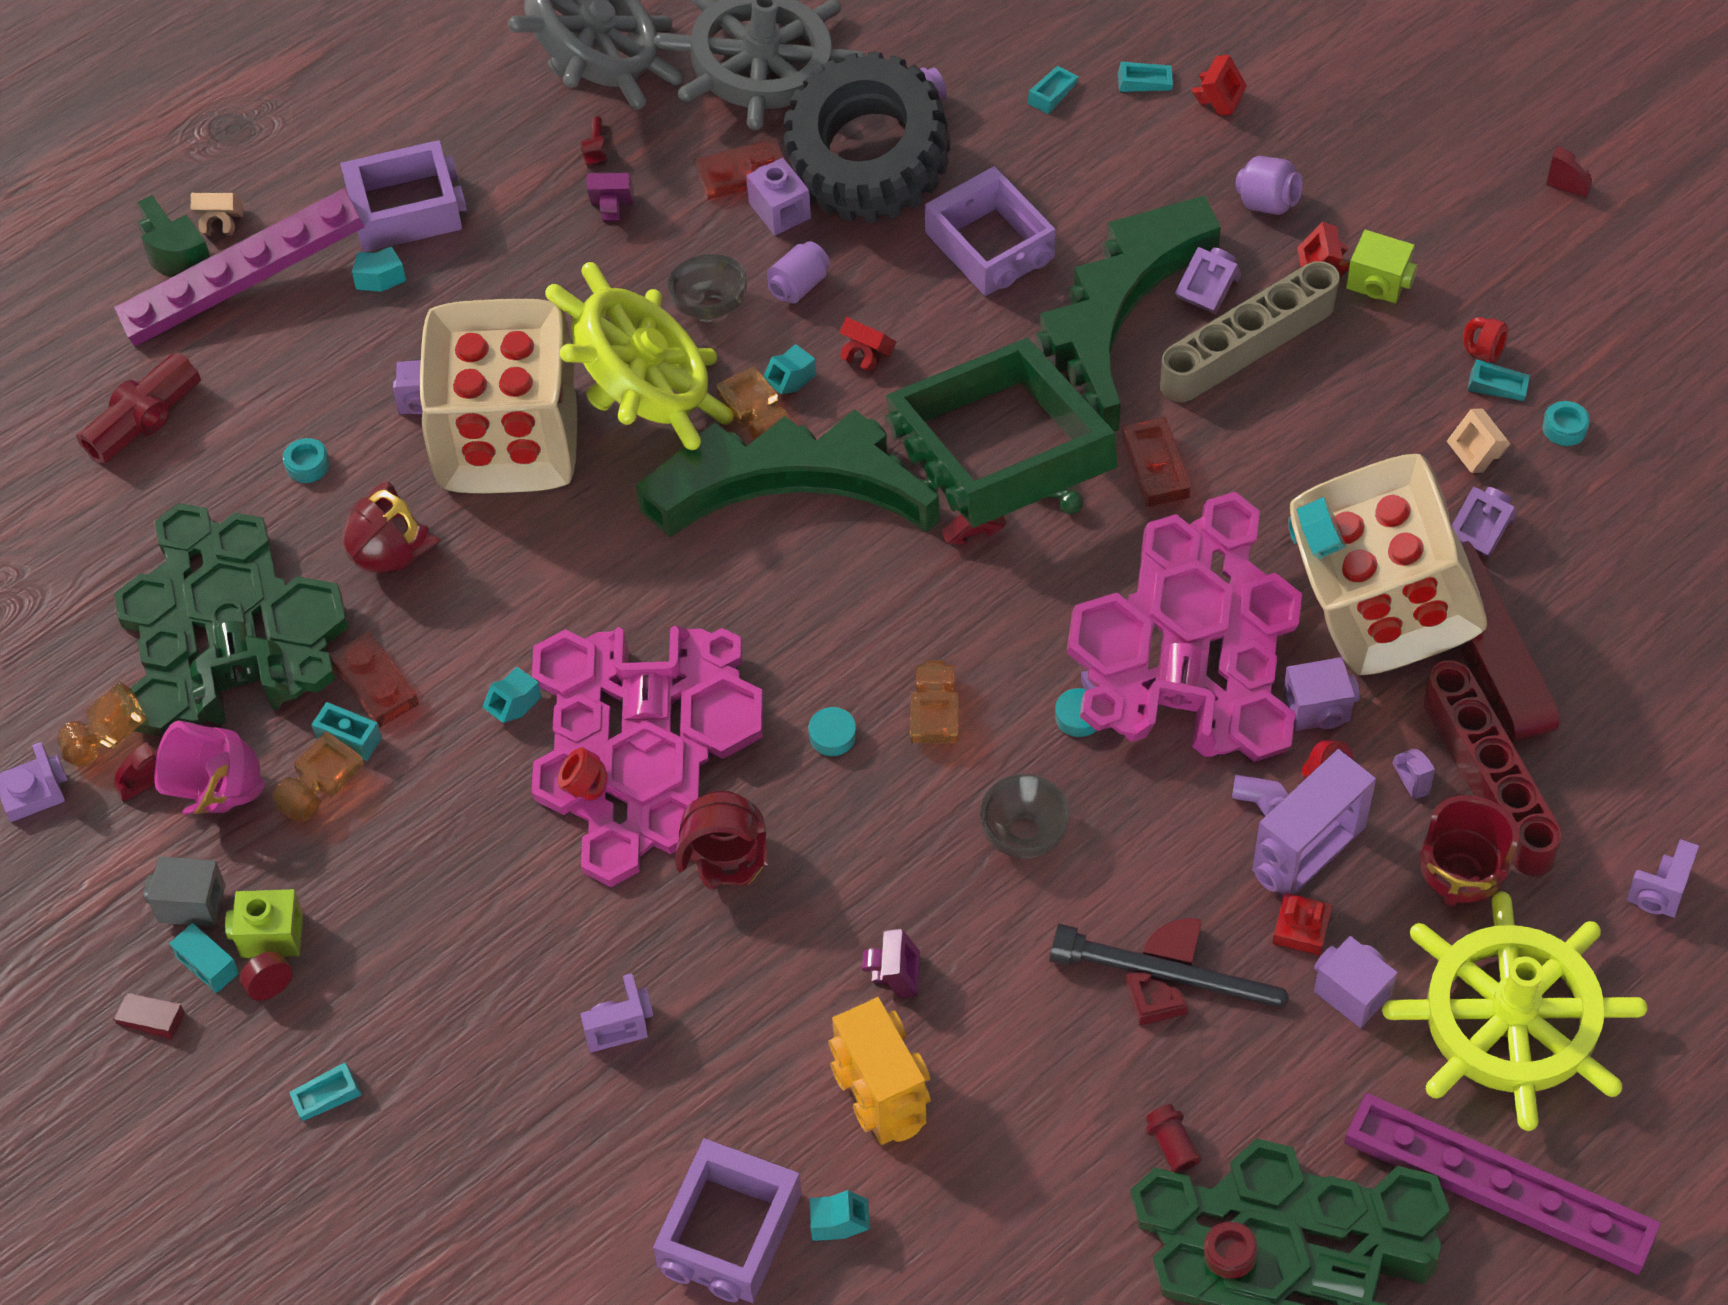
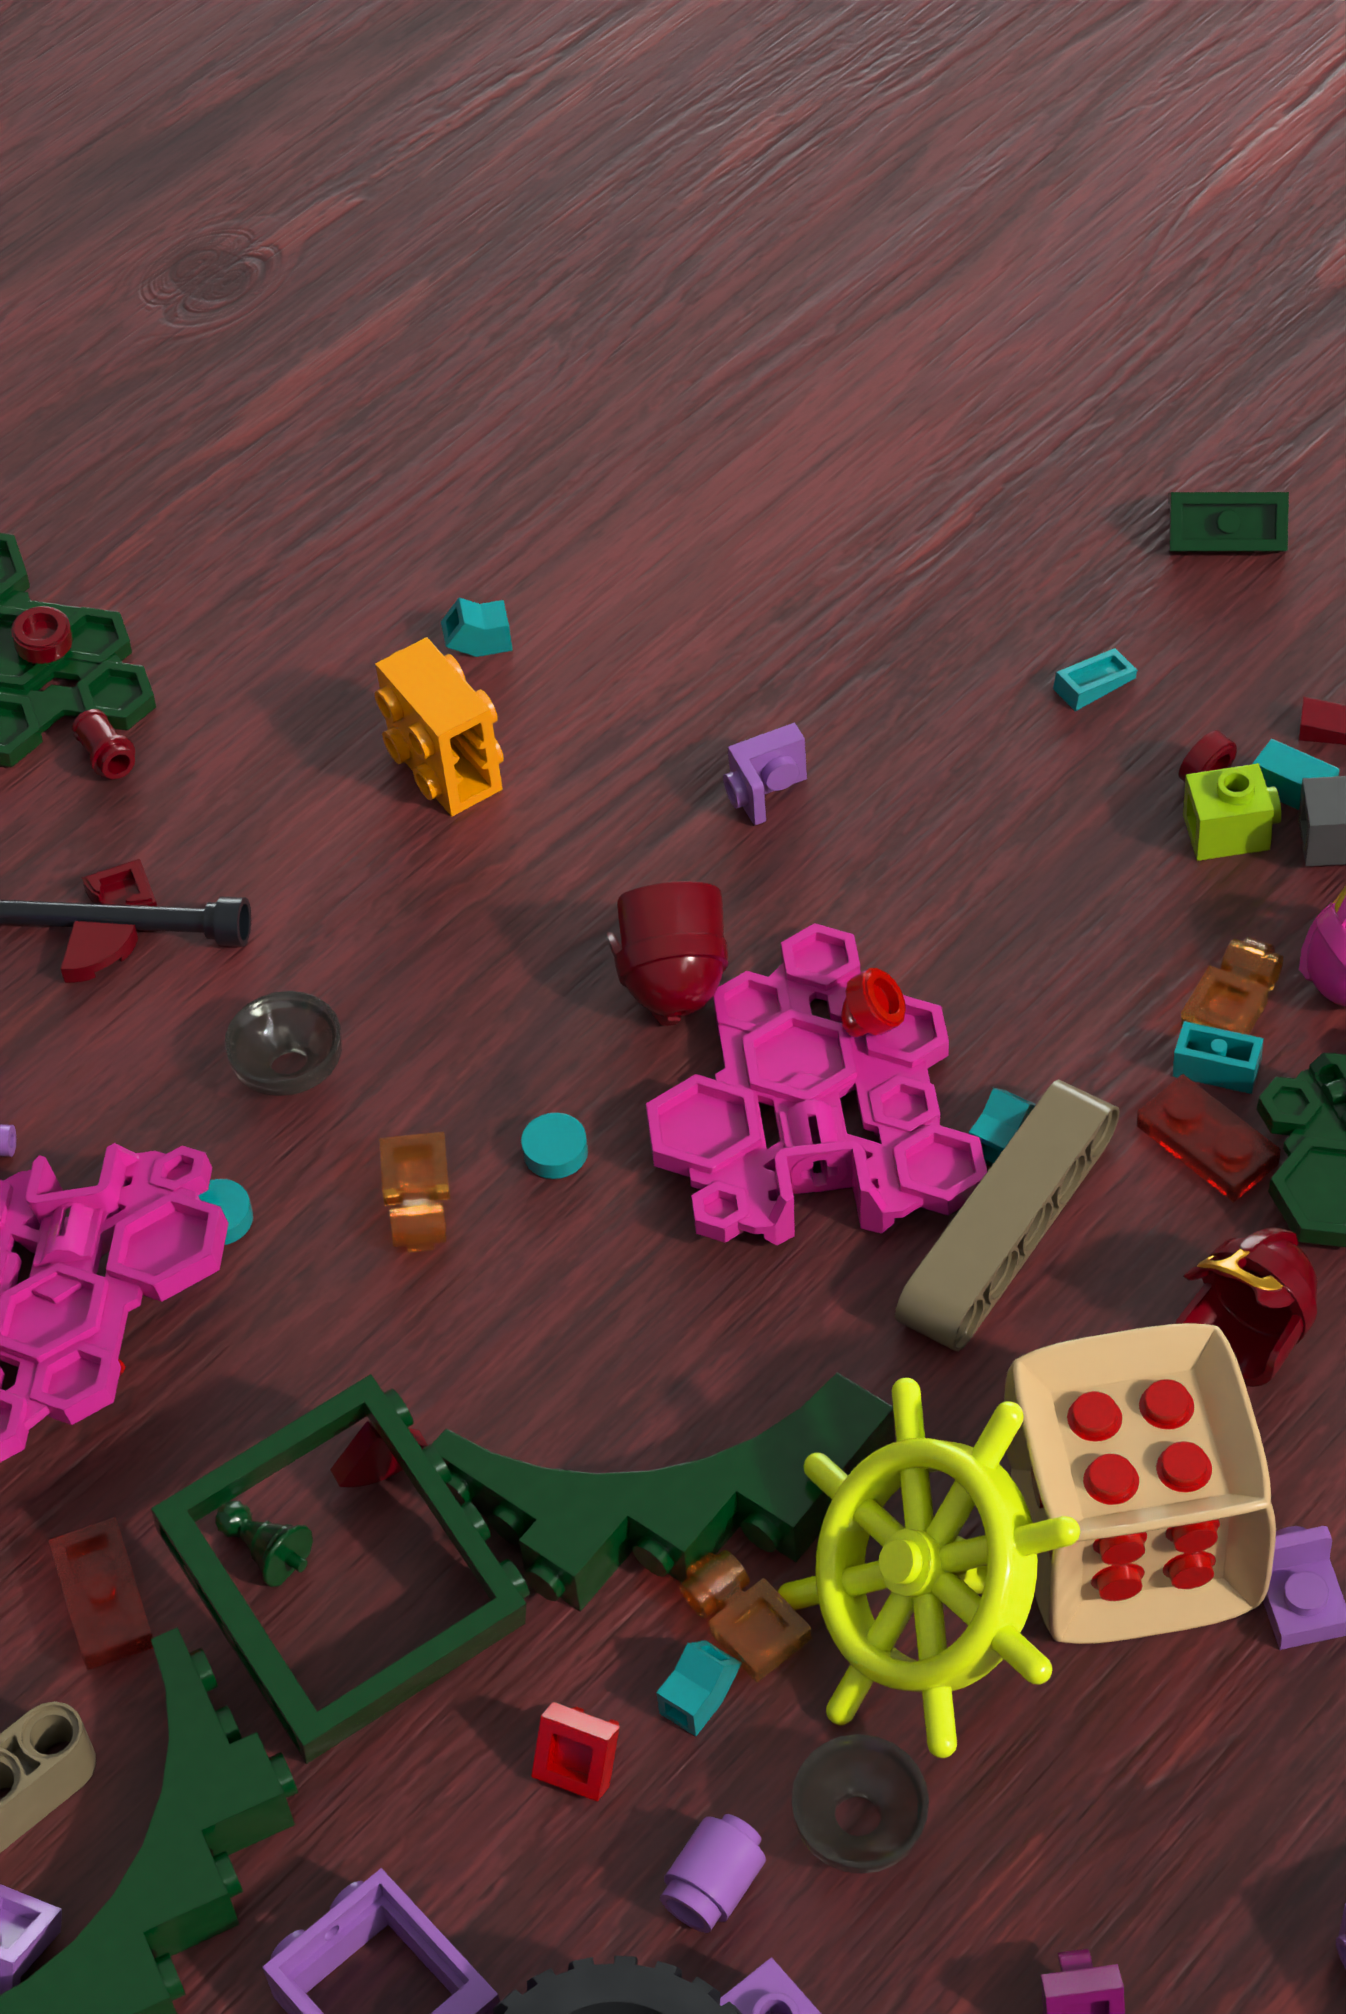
camera: 175 degrees right, 5 degrees down
medium lavender window [653,1138,802,1303] -> none
magenta tile [862,929,920,998] -> none
none -> dark tan beam [895,1079,1120,1352]
none -> dark green panel [1168,492,1289,551]

